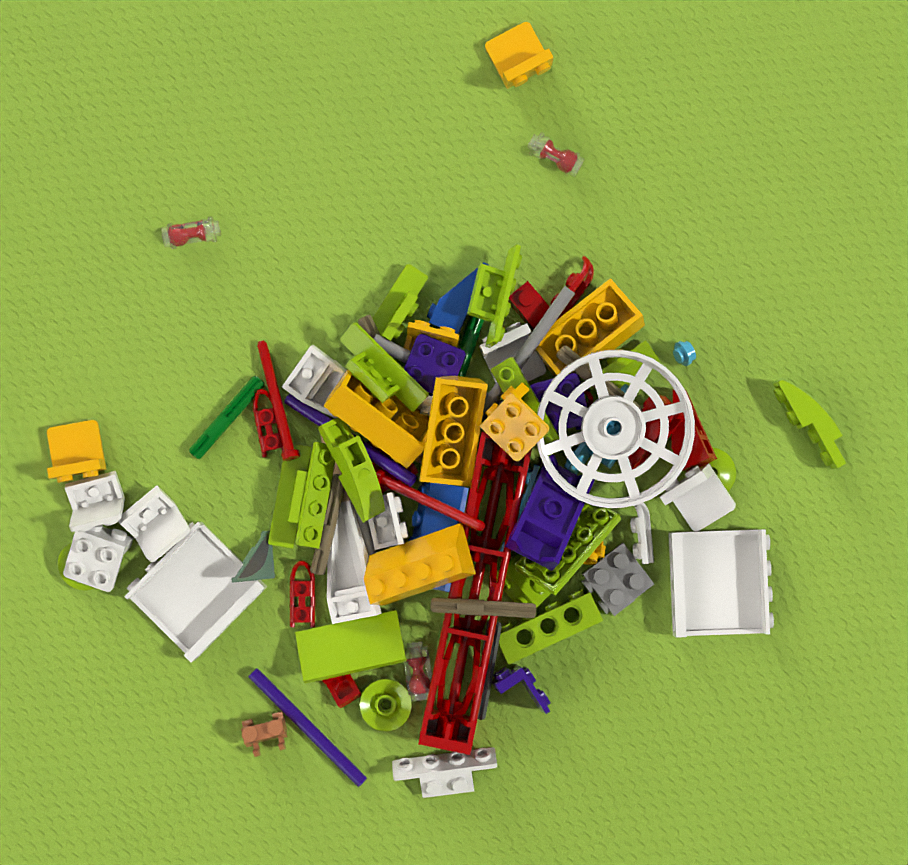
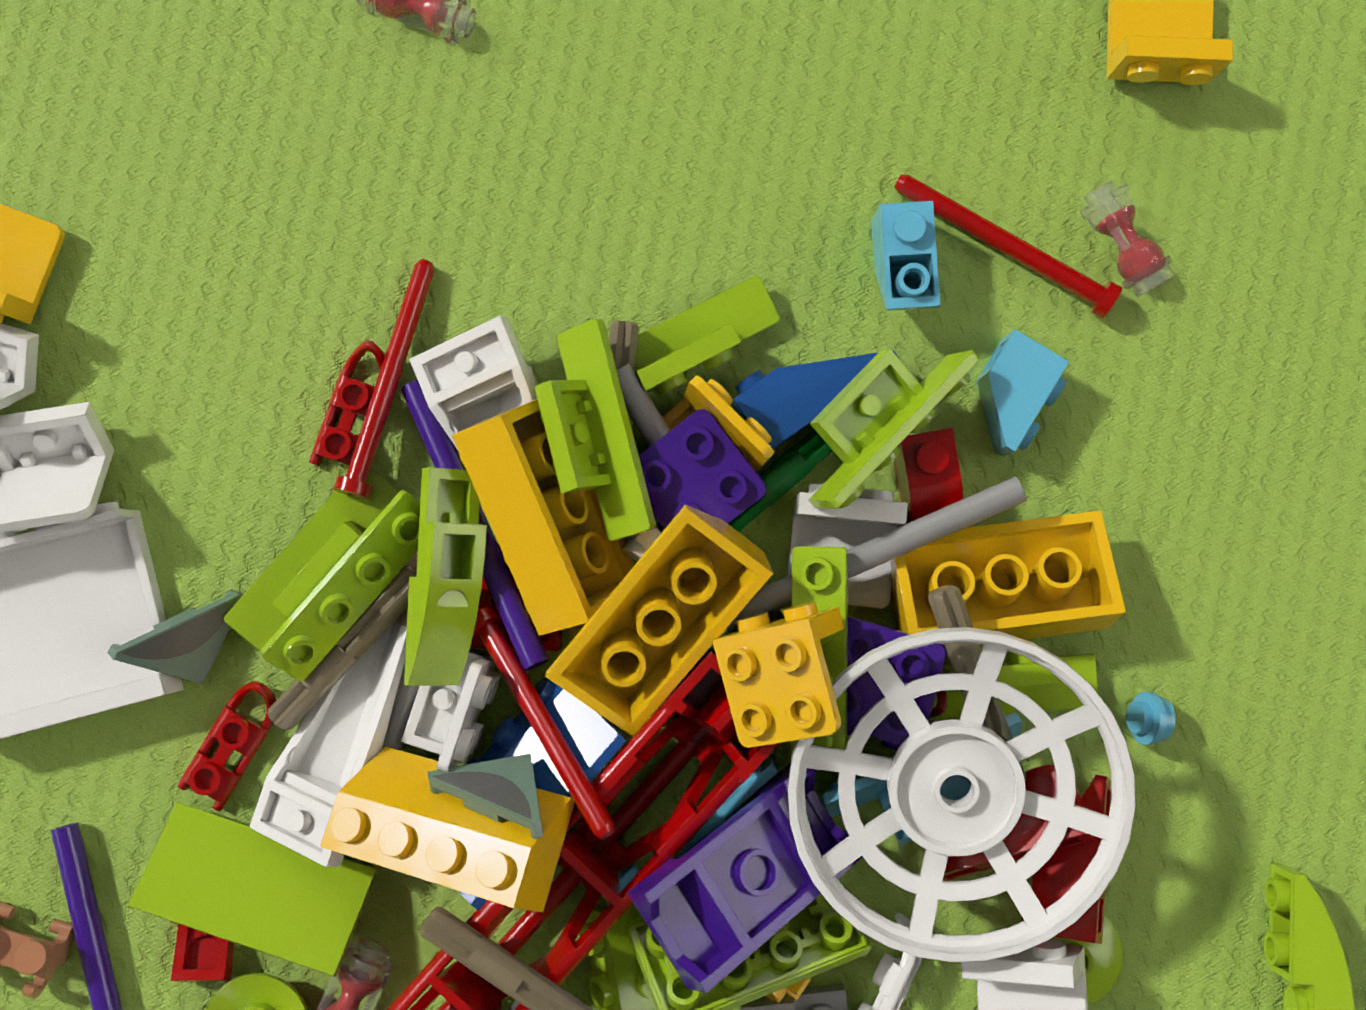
camera: 30 degrees right, 0 degrees up
green axle [189,376,265,459] -> none
red piece [551,256,594,319] -> none
none -> sand green tile [428,753,543,839]
none -> medium azure slope [871,201,941,311]
none -> red bar [894,174,1122,319]
none -> medium azure slope [976,329,1069,456]

